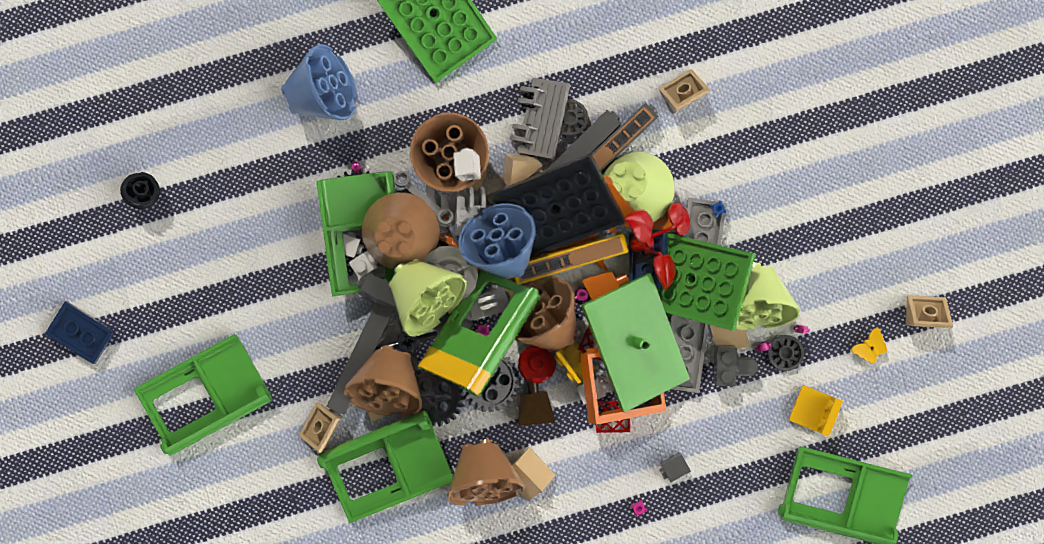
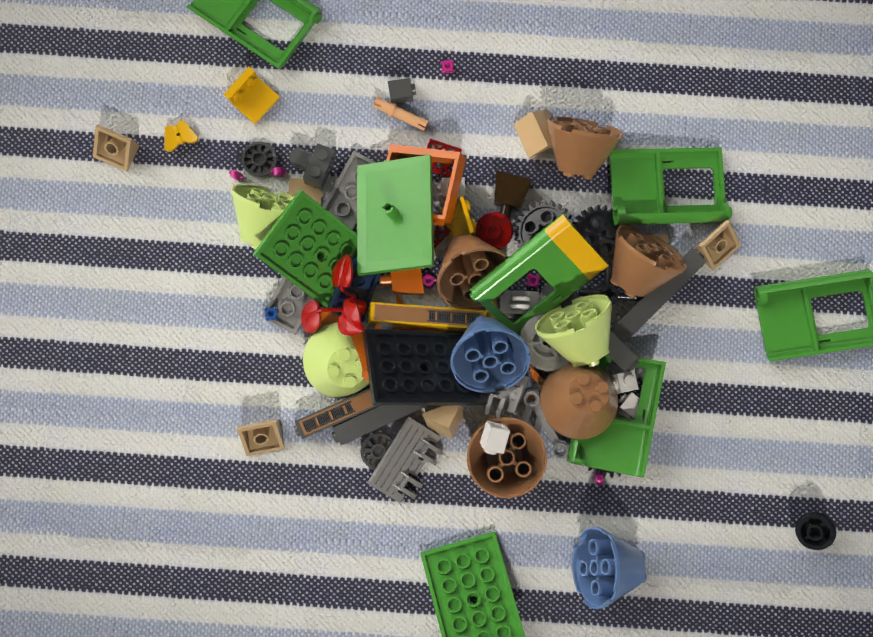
camera: 160 degrees left, 5 degrees down
none -> light nougat pin [373,96,429,131]

